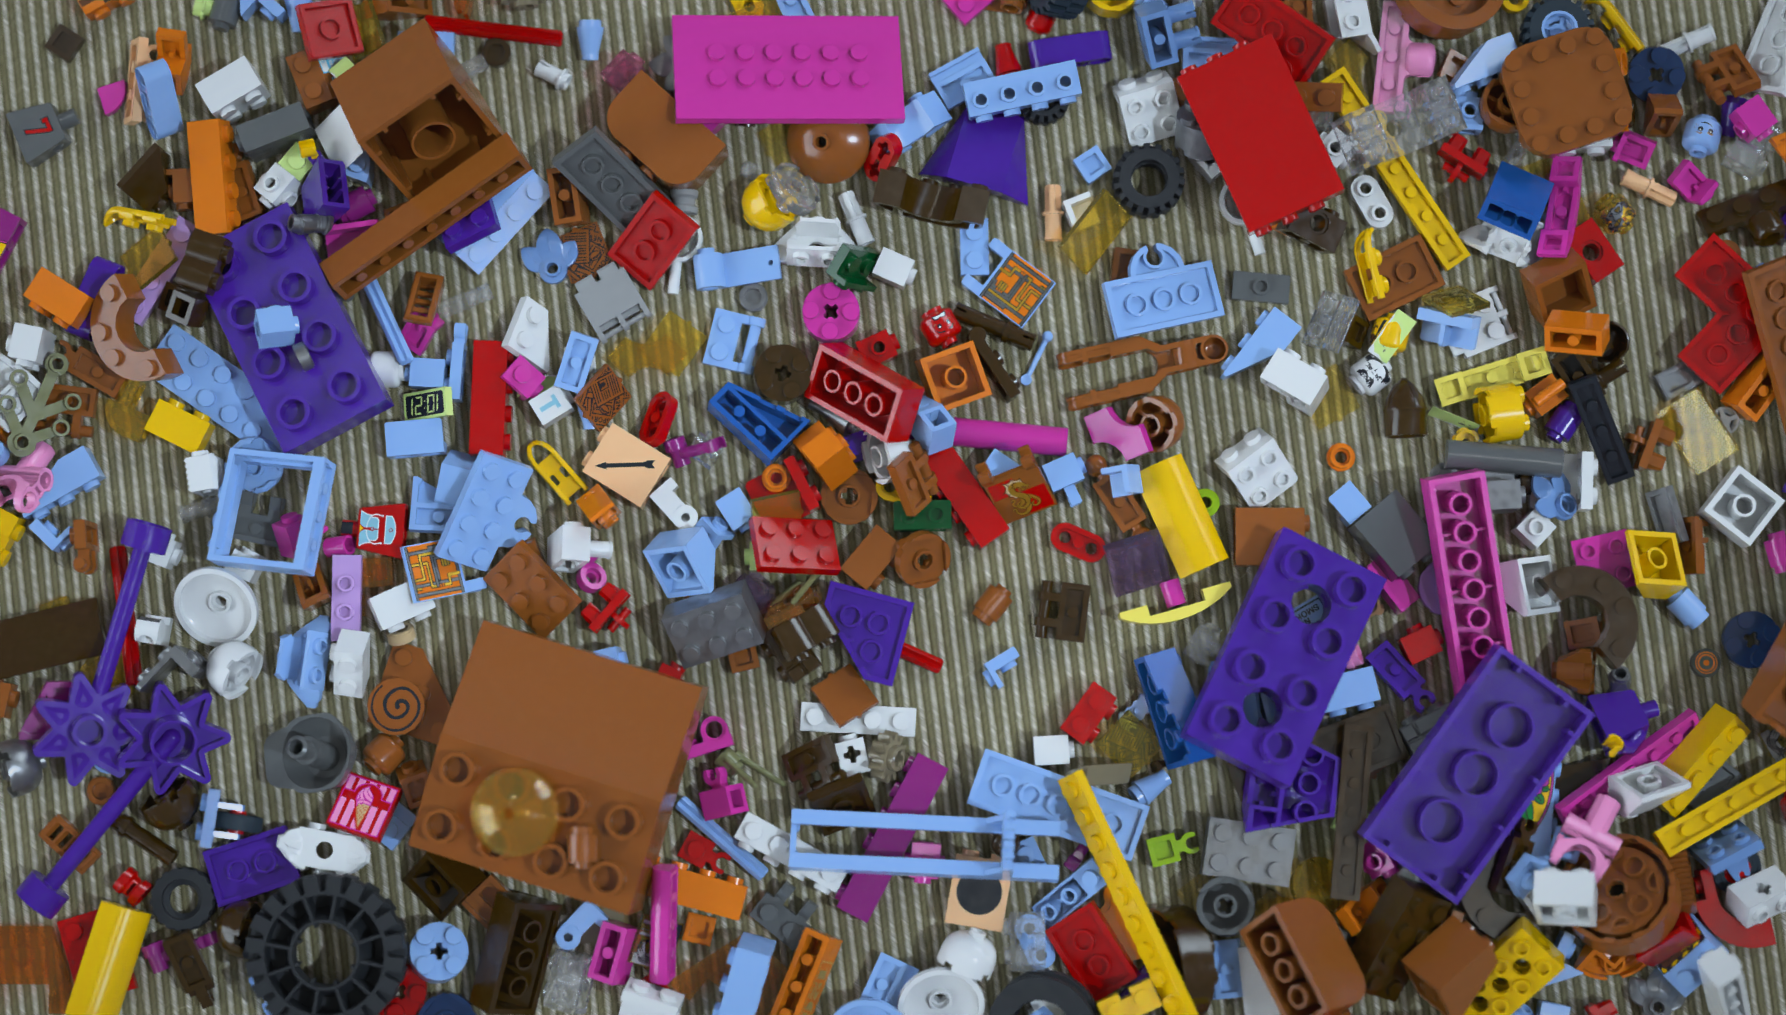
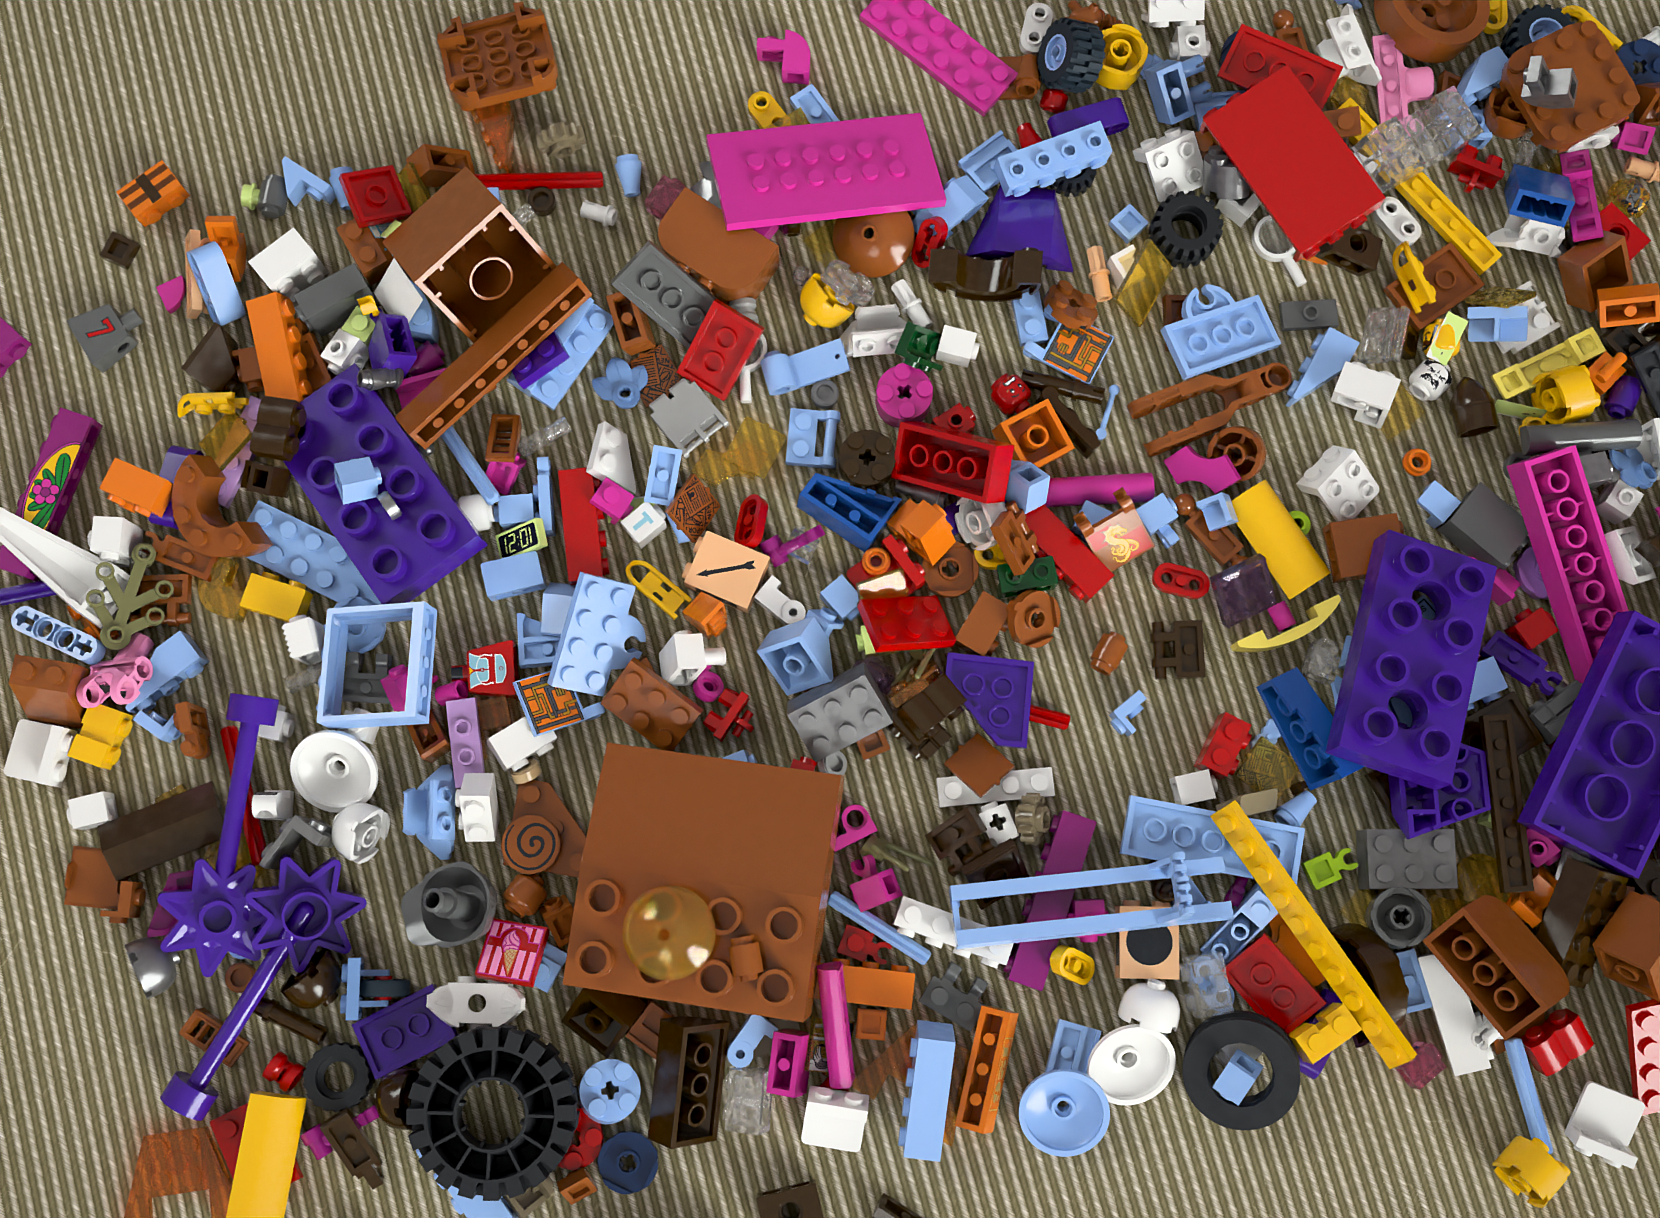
camera: 15 degrees left, 5 degrees down
none -> light grey tile [818,750,847,775]
none -> dark orange plate [1043,280,1098,330]
none -> yellow plate [1050,945,1095,985]
none -> flat silver brick [1521,55,1578,109]

